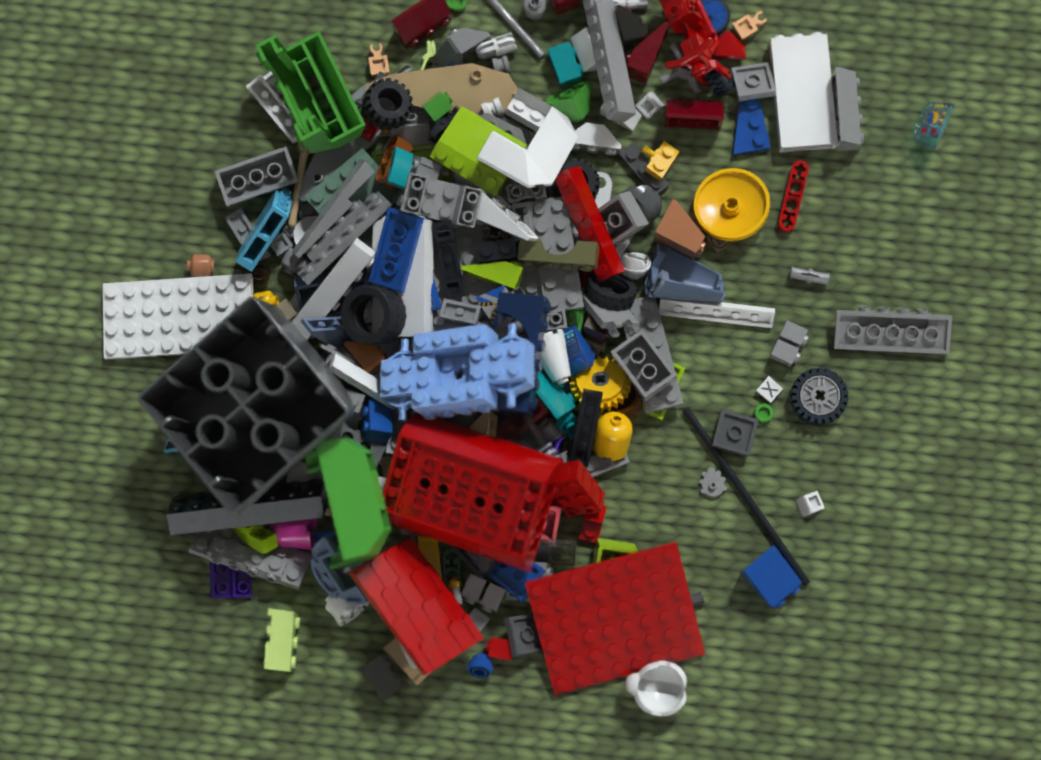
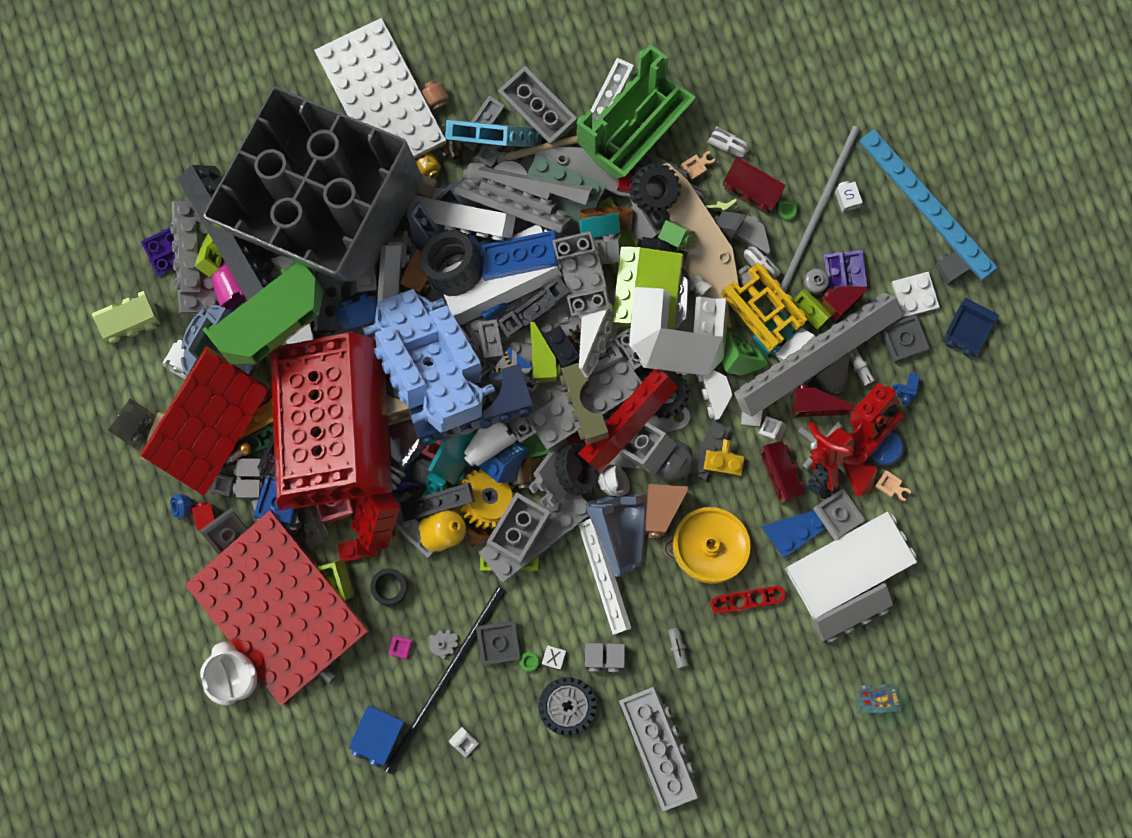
camera: 60 degrees right, 0 degrees up
none -> black tyre [370,568,408,606]
none -> dark pink tile [388,635,413,659]
none -> white arm [708,126,749,157]
none -> yellow fence [720,262,807,352]
none -> lime plate [794,289,832,329]

